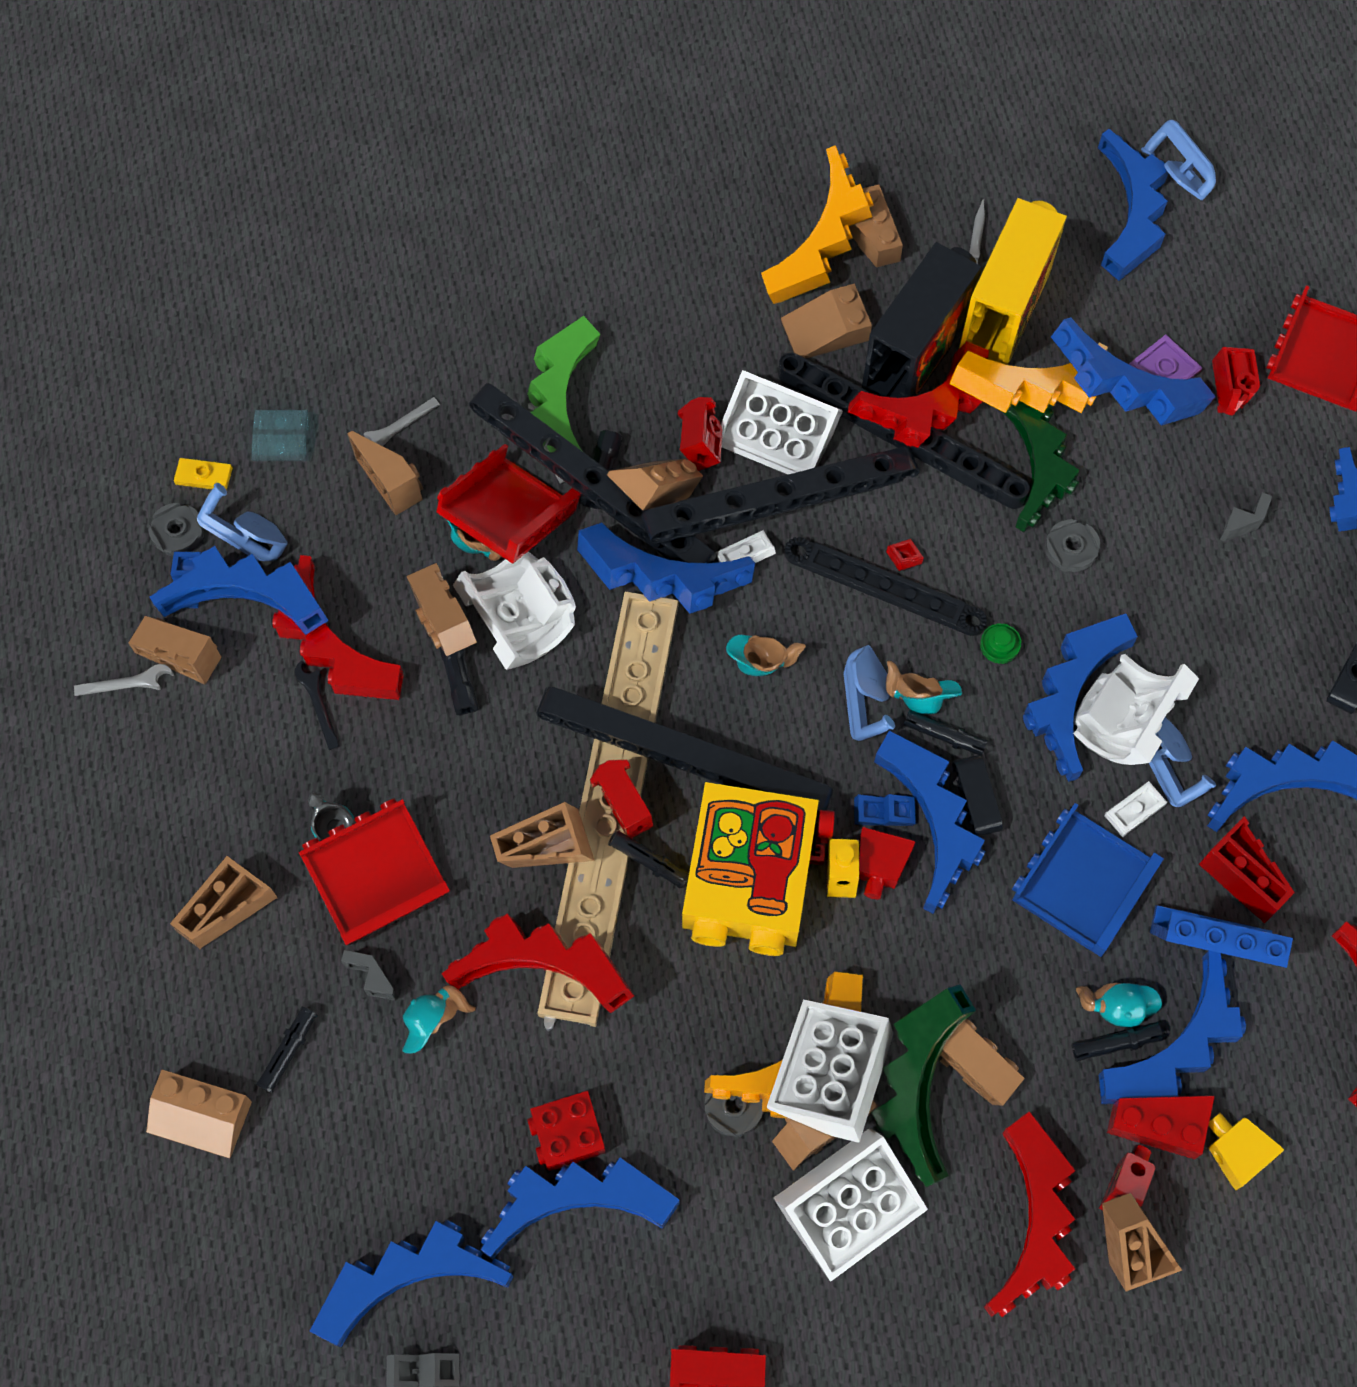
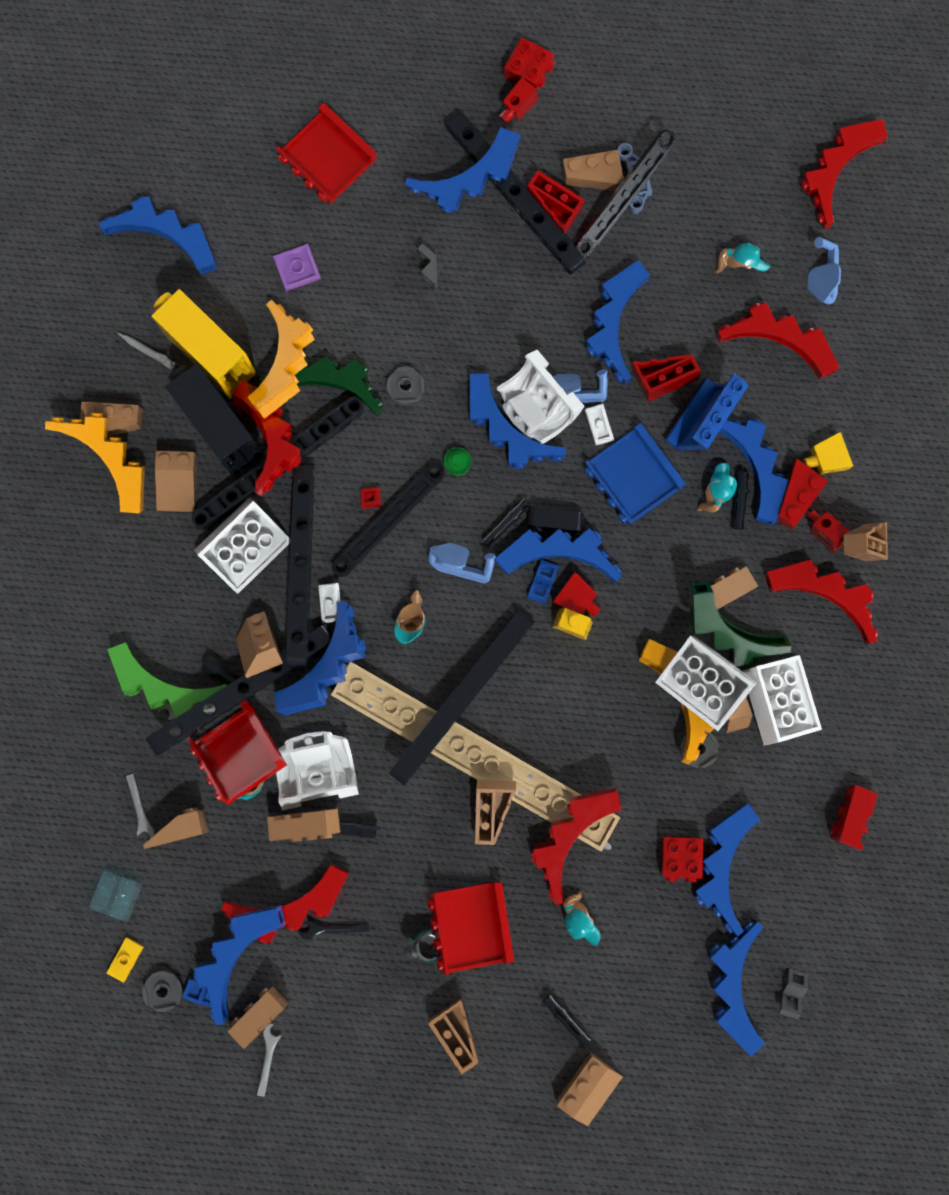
camera: 70 degrees left, 15 degrees up
medium blue piece [197,483,288,561] -> none
dark grey slope [341,950,397,1001] -> none
red piece [590,760,653,838] -> none
black pin [608,829,689,888] -> none
red piece [678,397,722,471] -> none
brick [682,782,819,956] -> none
red piece [809,810,834,865] -> none
hair [886,661,962,714] -> none
blue arch [1051,318,1216,425] -> none
medium blue piece [1141,120,1216,200] -> none
red piece [1212,347,1260,416] -> none

